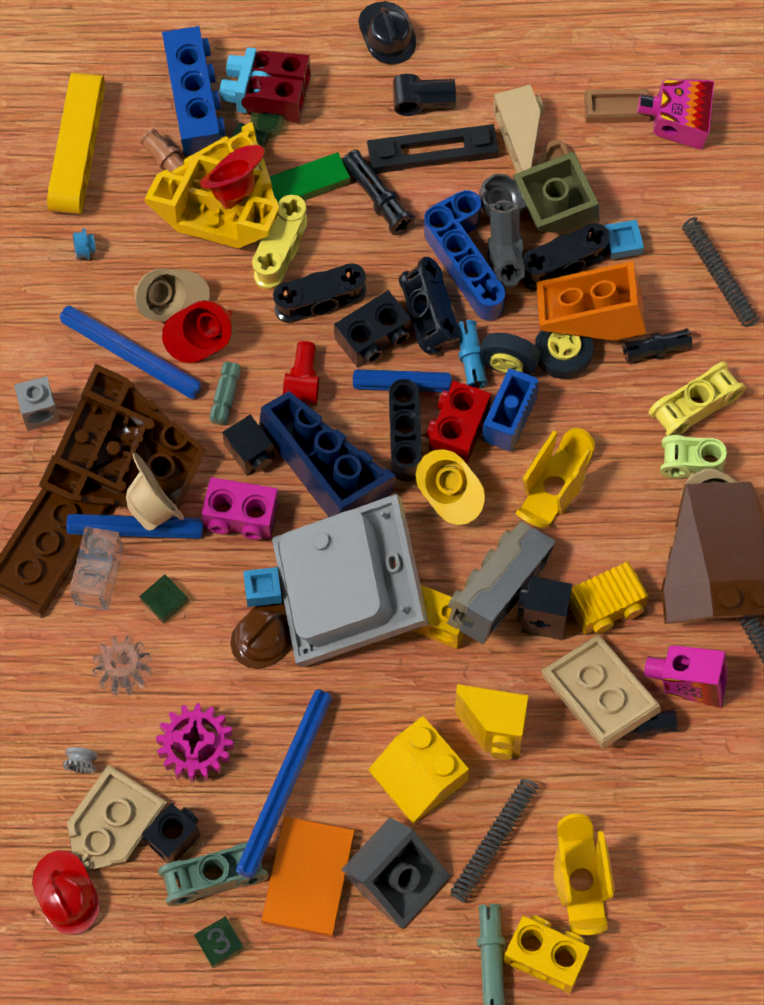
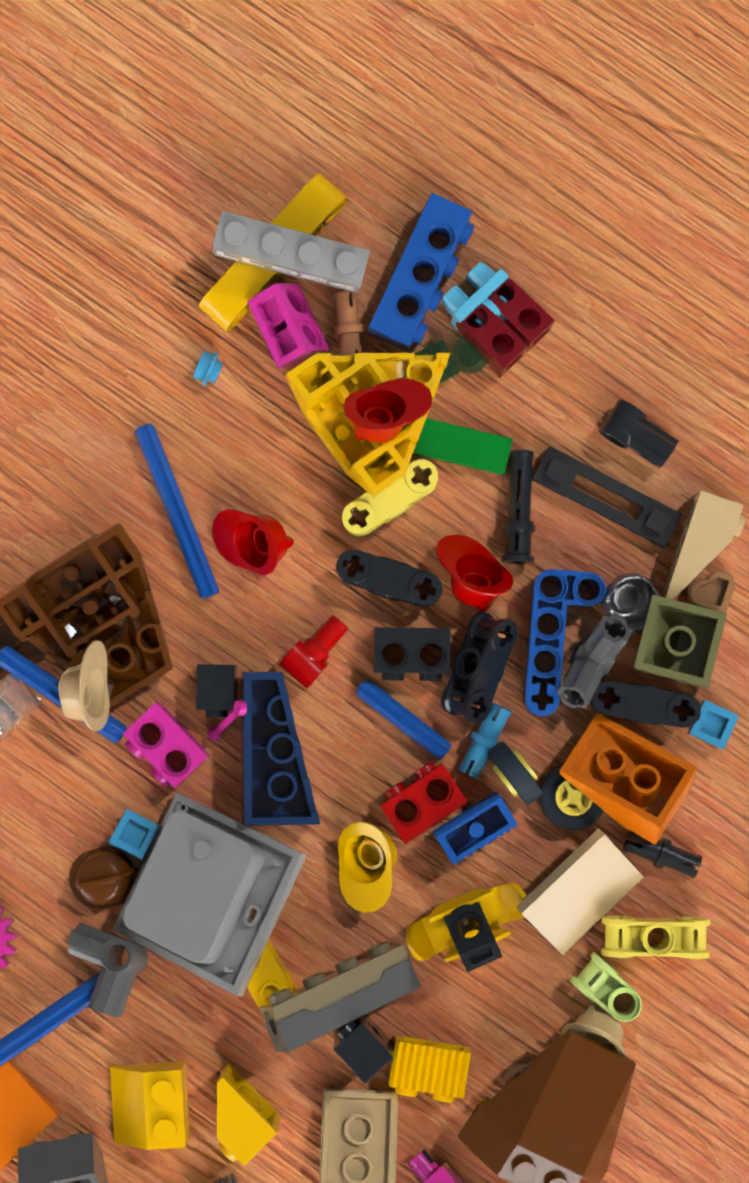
camera: 40 degrees right, 20 degrees up
light grey brick [14,376,60,431] -> none
tan piece [134,269,210,321] -> none
clear green tile [139,574,189,624] -> none
sand green axle [210,361,241,425] -> none
black piece [358,1,417,65] -> none
black beam [389,379,422,482] -> none
none -> dark grey piece [67,922,148,1018]
none -> dark pink hinge [208,700,247,741]
none -> light grey brick [212,211,370,294]
none -> dark pink brick [247,283,329,368]
none -> red piece [436,534,514,612]
none -> black brick [443,901,503,972]
none -> tan tile [516,828,644,955]

